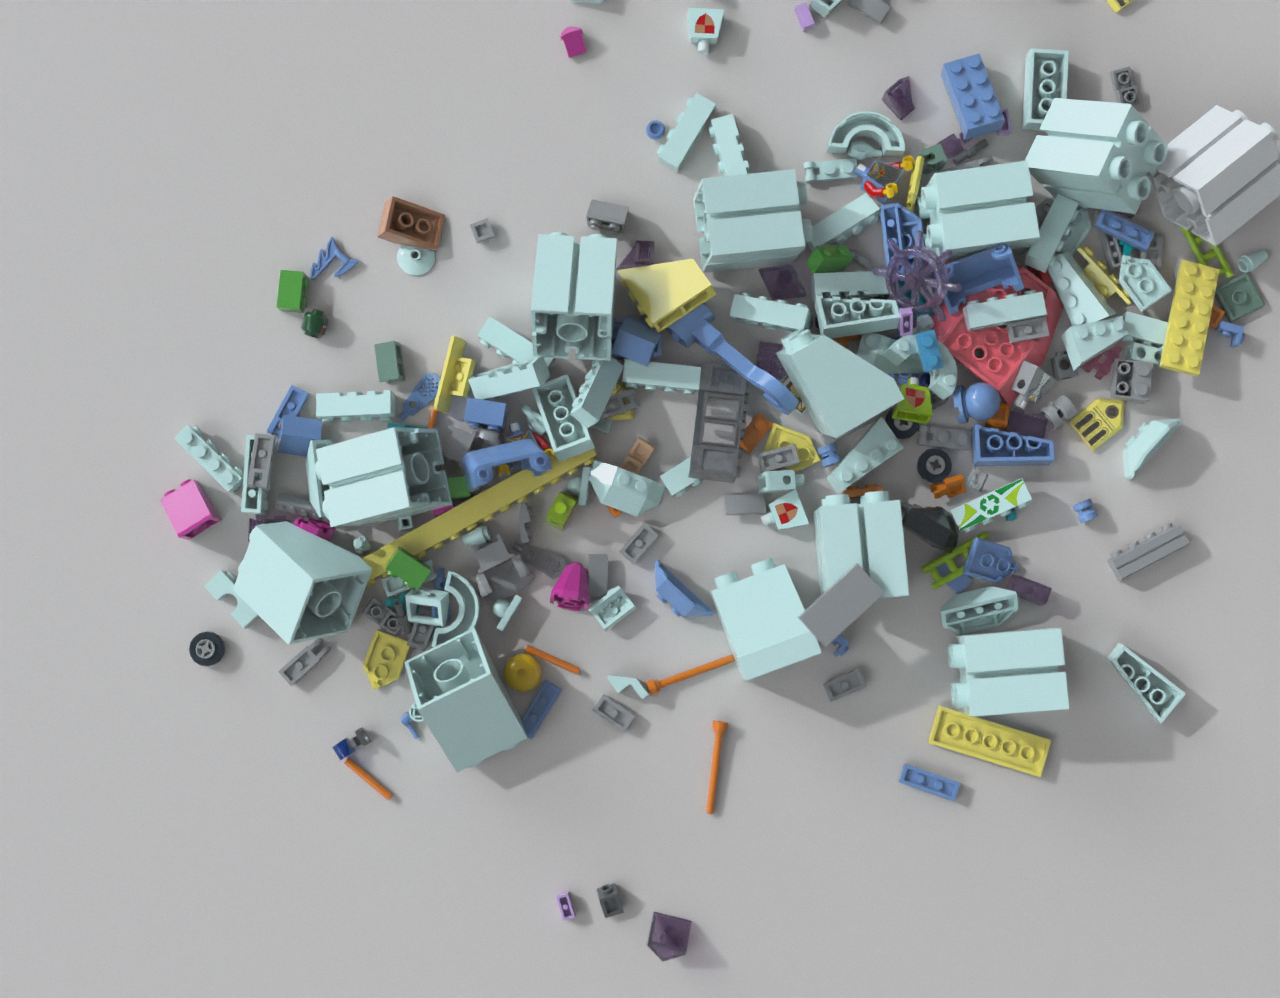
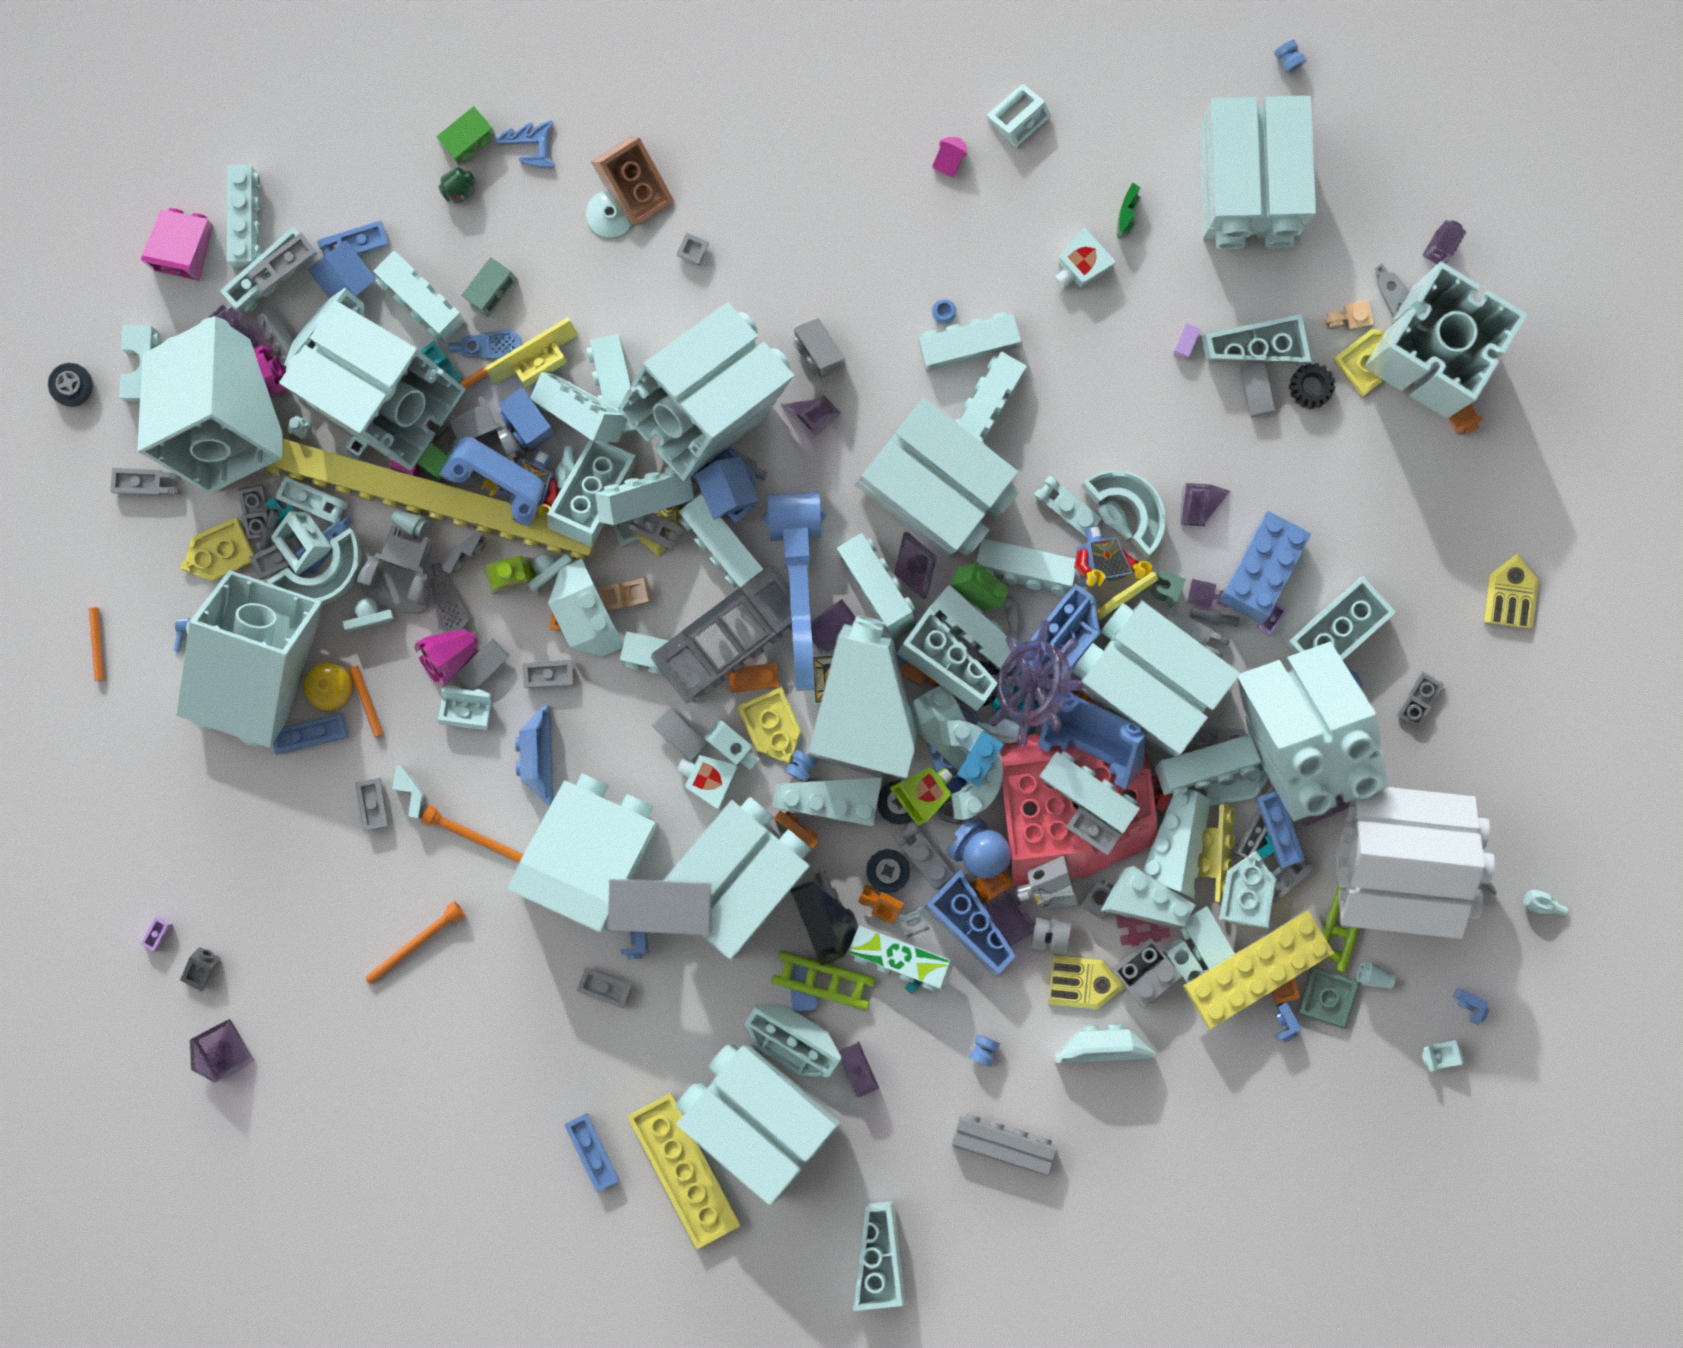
camera: 45 degrees right, 0 degrees up
leg [332,727,372,761] -> none
bright green brick [386,546,431,589] -> none
light yellow slope [618,259,716,333] -> none
light grey plate [757,444,800,473] -> none
lavender piece [899,308,913,336] -> none
medium blue tile [963,537,1019,584] -> none

